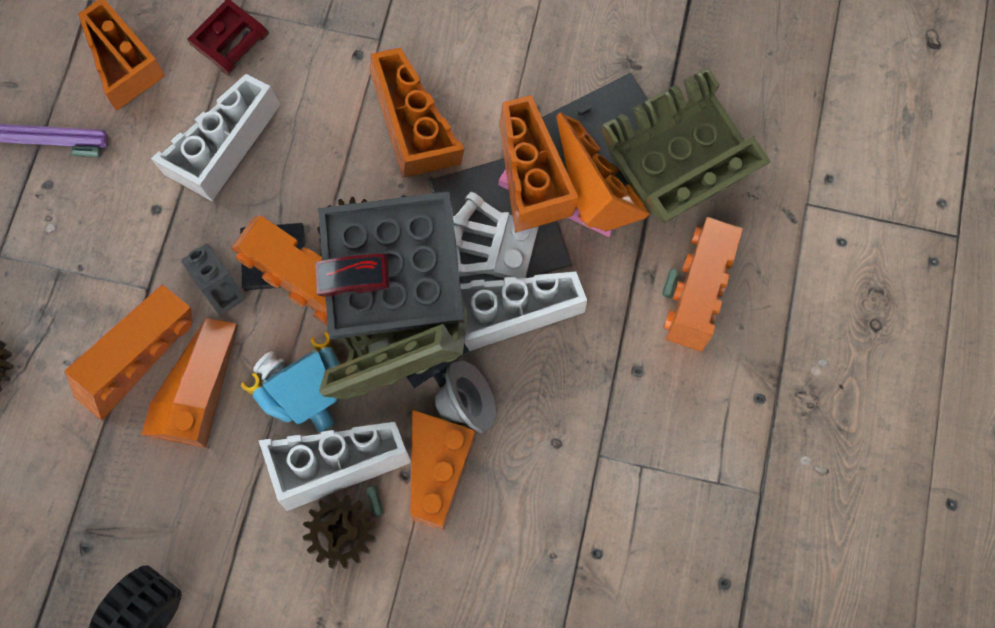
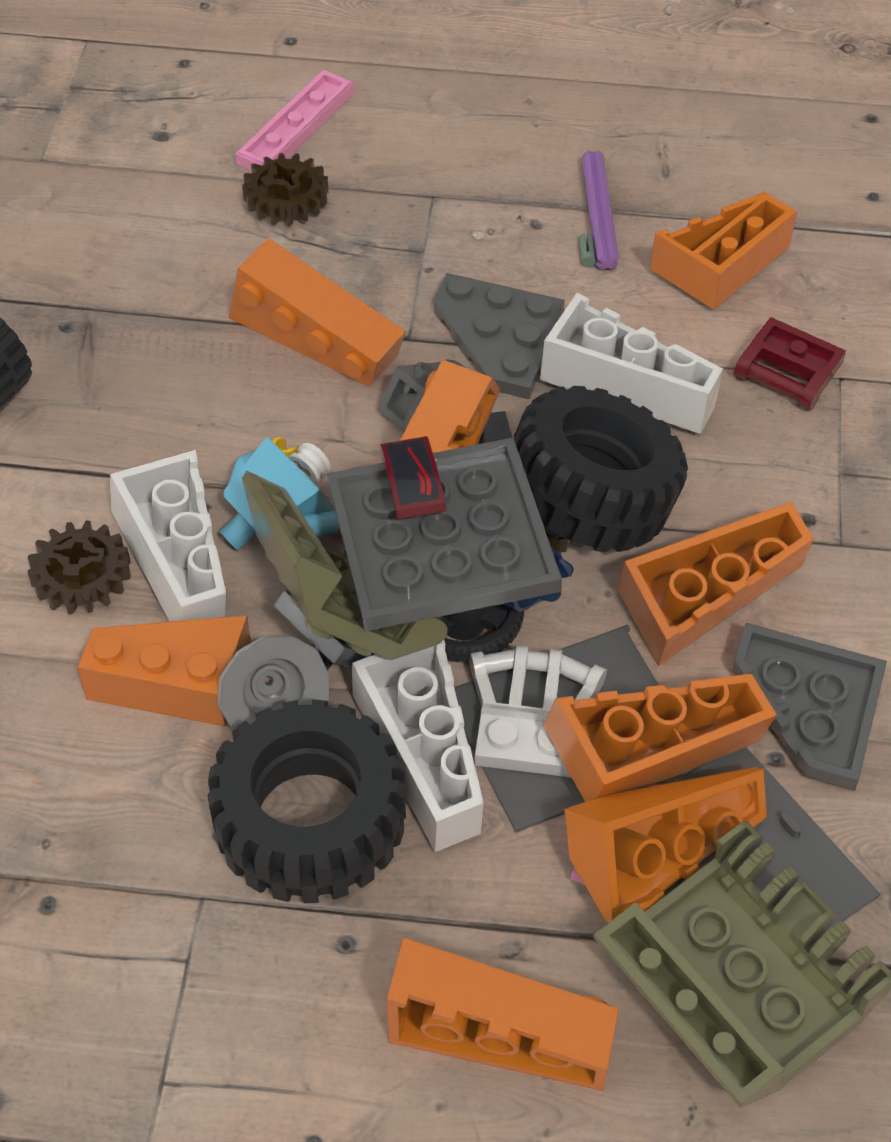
camera: 85 degrees right, 20 degrees down
orange wedge [141,318,238,448] -> none
sand green piece [366,486,384,517] -> none
none -> black tyre [207,699,406,904]
none -> dark grey plate [434,273,565,399]
none -> black tyre [513,386,688,552]
none -> dark grey plate [732,623,887,791]

